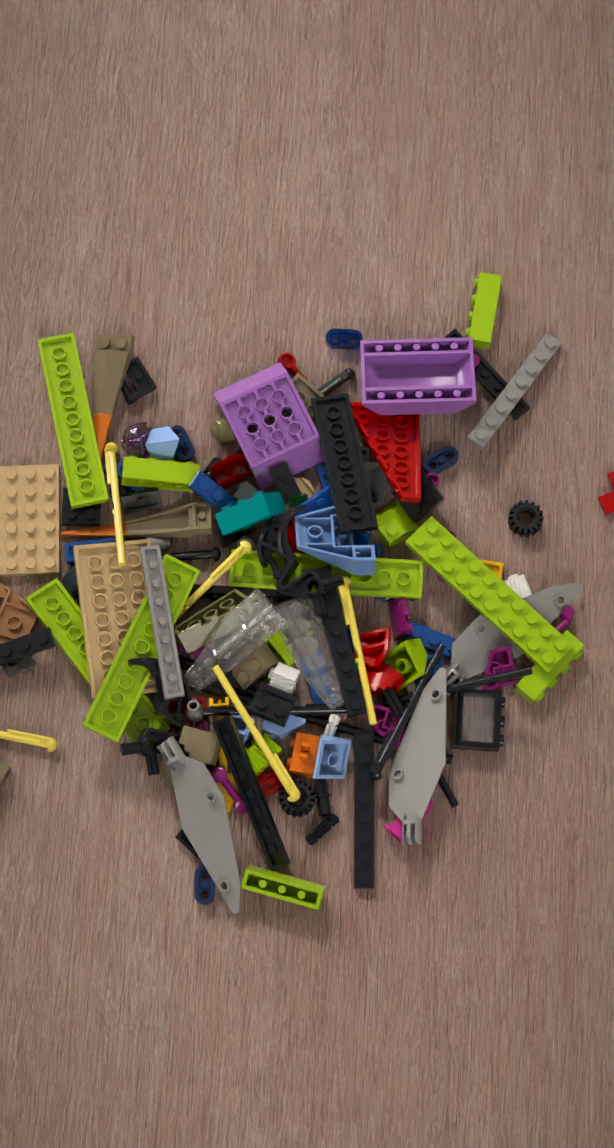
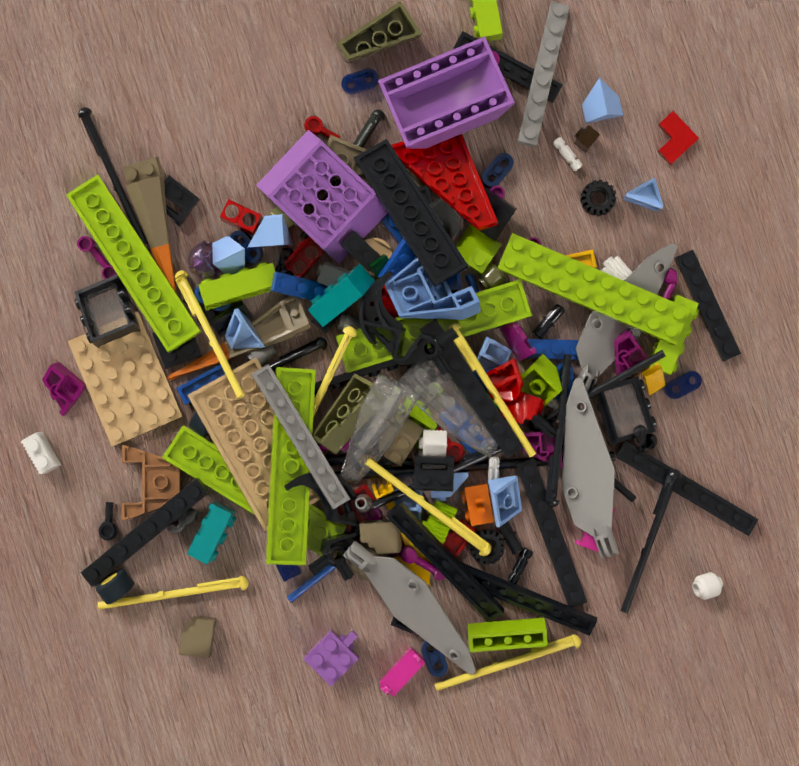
camera: 15 degrees left, 15 degrees up
none -> window [74,274,141,348]
none -> magenta bar [77,236,117,279]
none -> black bar [78,107,148,245]
none -> teal wedge [187,501,237,565]
none -> red piece [220,199,263,236]
none -> light blue slope [224,309,265,349]
none -> light blue slope [248,214,293,247]
none -> clear blue plate [276,564,302,582]
none -> blue bar [287,565,336,603]
none -> medium lavender hinge [304,629,359,687]
none -> olive wedge [336,1,422,63]
none -> dark pink brick [379,646,425,697]
none -> red plate [435,427,464,462]
none -> light yellow bar [435,634,581,691]
none -> black plate [459,561,598,636]
none -> light blue slope [471,337,512,371]
none -> olive head [478,263,507,290]
none -> black axle [532,304,565,339]
none -> white axle [553,137,582,171]
none -> dark brown plate [574,125,600,153]
none -> light blue slope [582,77,623,123]
none -> black plate [615,441,759,536]
none -> black bar [620,469,682,613]
none -> light blue slope [623,178,663,212]
none -> black piece [633,425,657,454]
none -> yellow tile [642,363,666,396]
none -> clear blue plate [664,371,702,399]
none -> black plate [674,250,741,362]
none -> white head [692,572,723,600]

